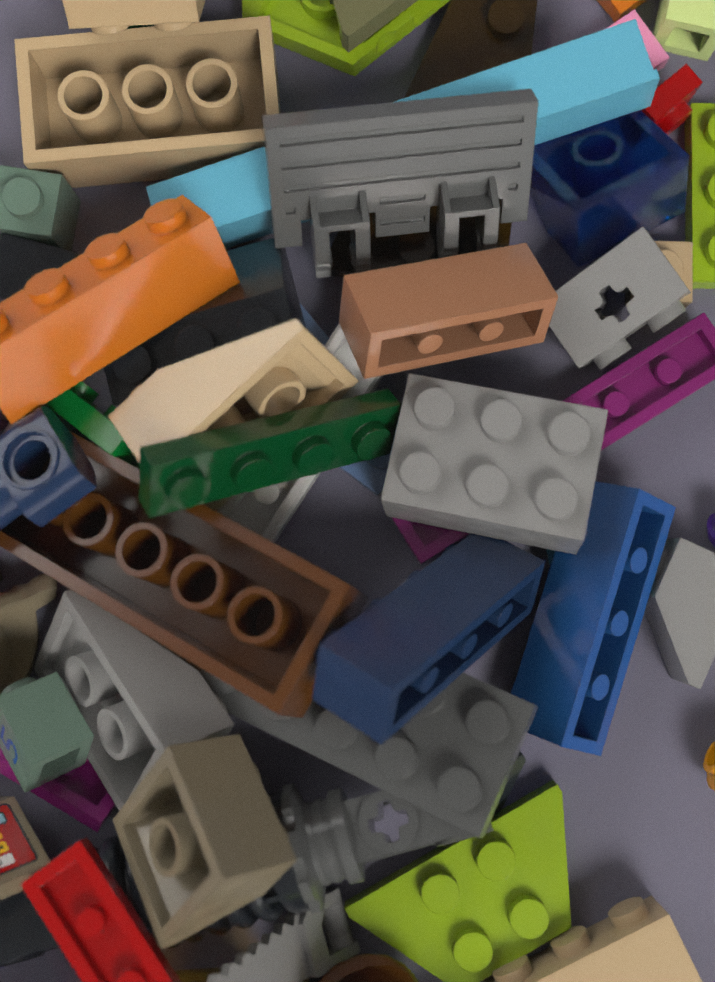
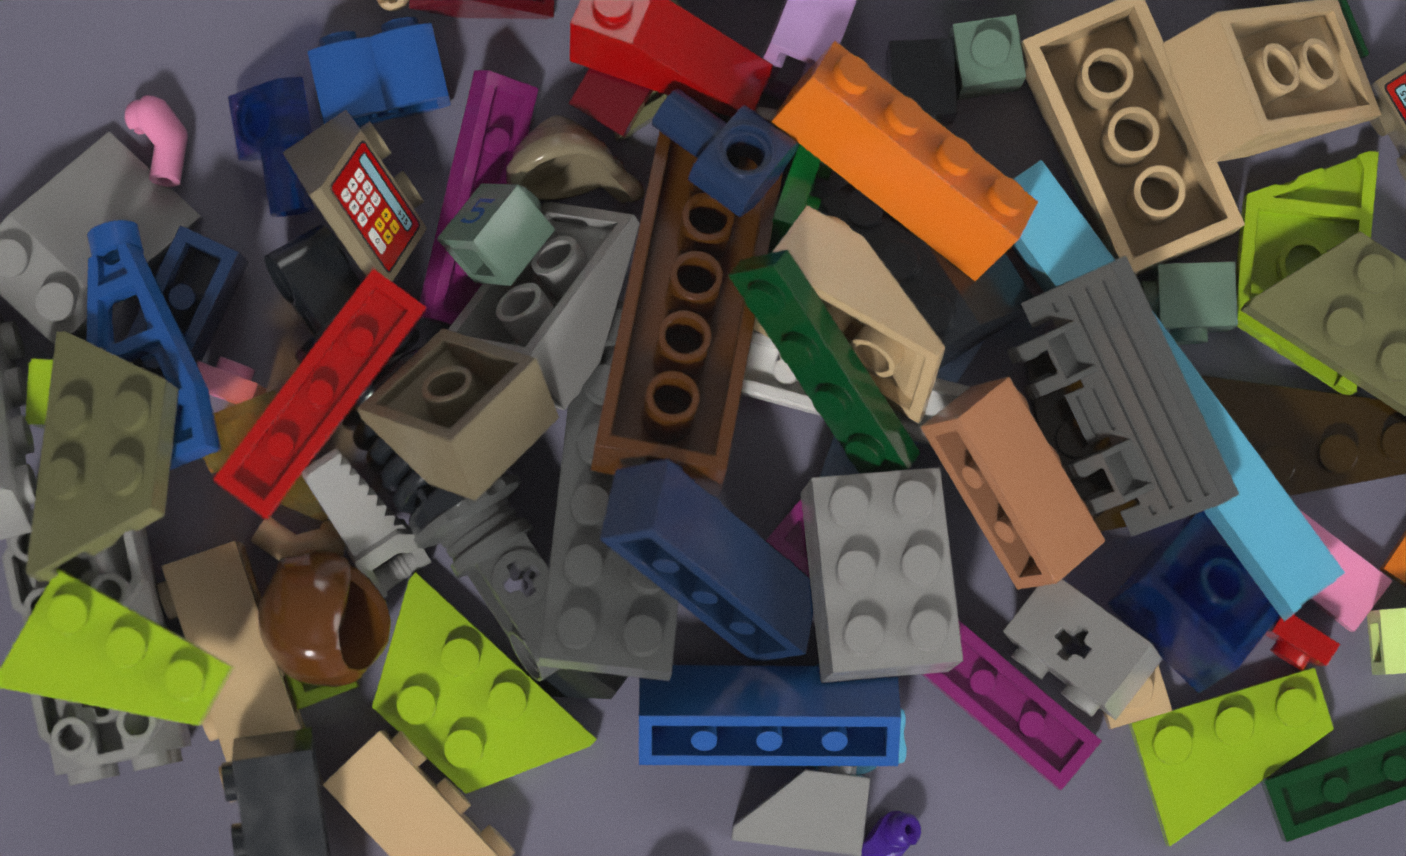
camera: 70 degrees right, 0 degrees up
none -> sand green brick [1140,262,1238,345]

